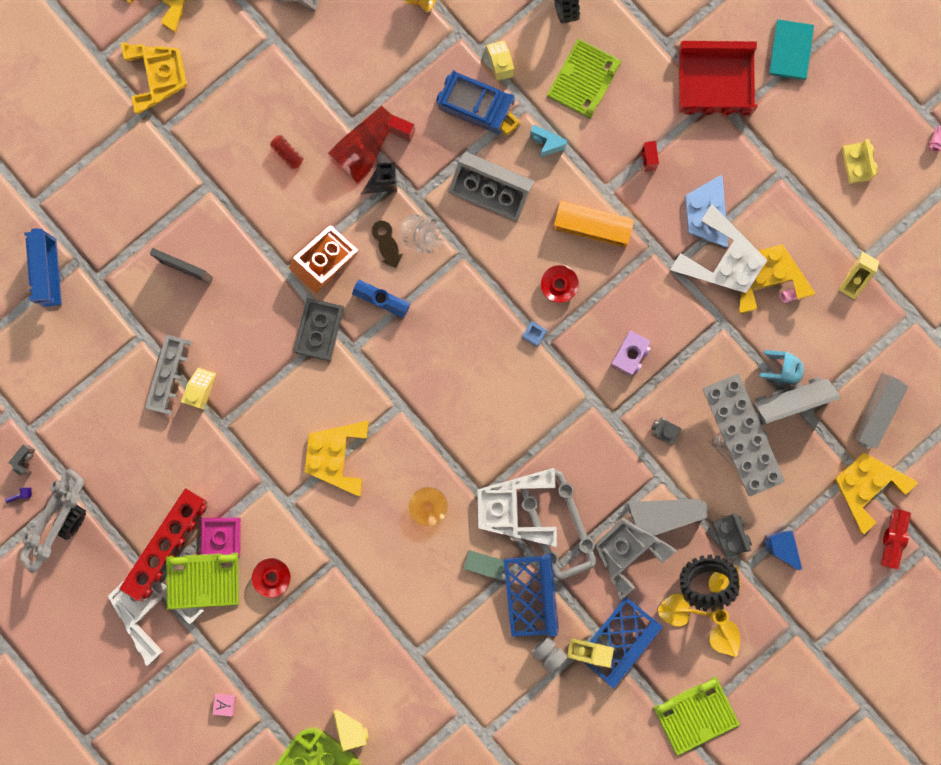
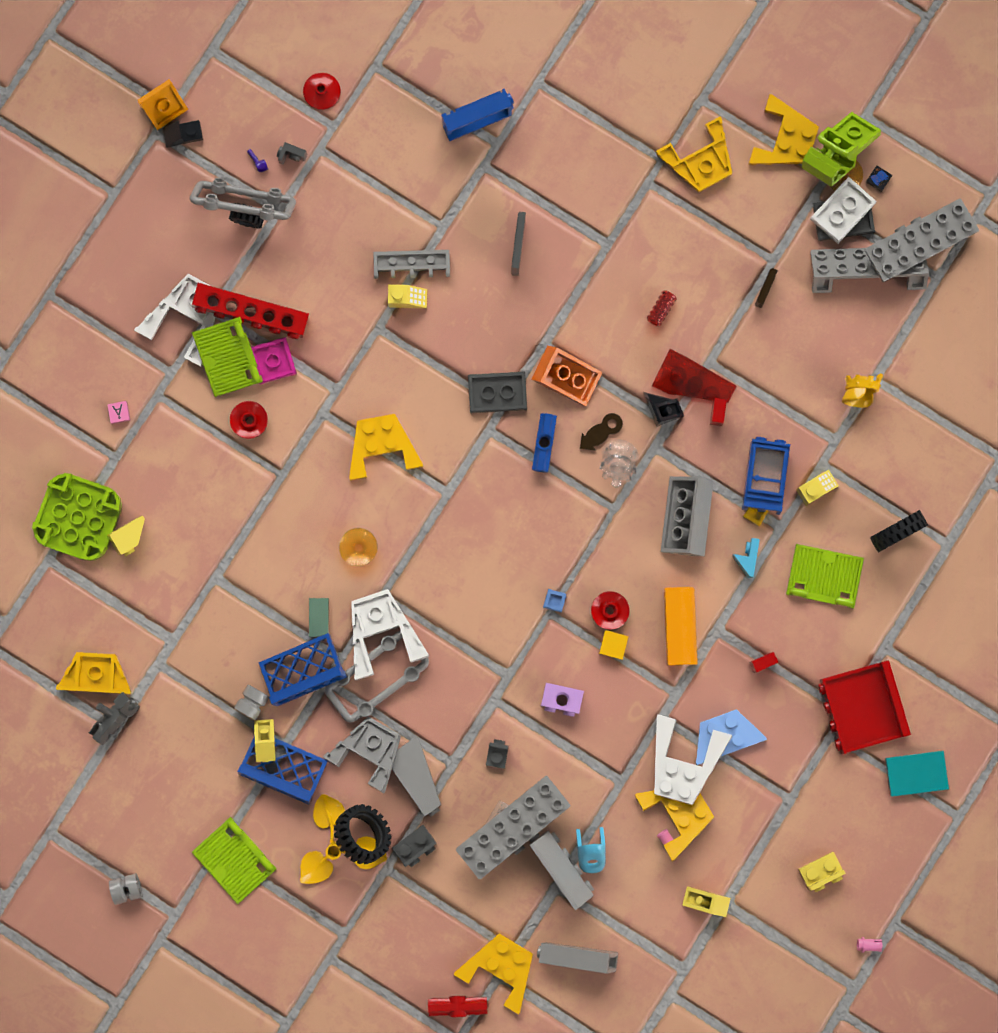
camera: 70 degrees right, 0 degrees up
blue slope [764,530,802,570] -> none
none -> yellow piece [599,630,629,660]
none -> dark brown tile [755,268,778,308]

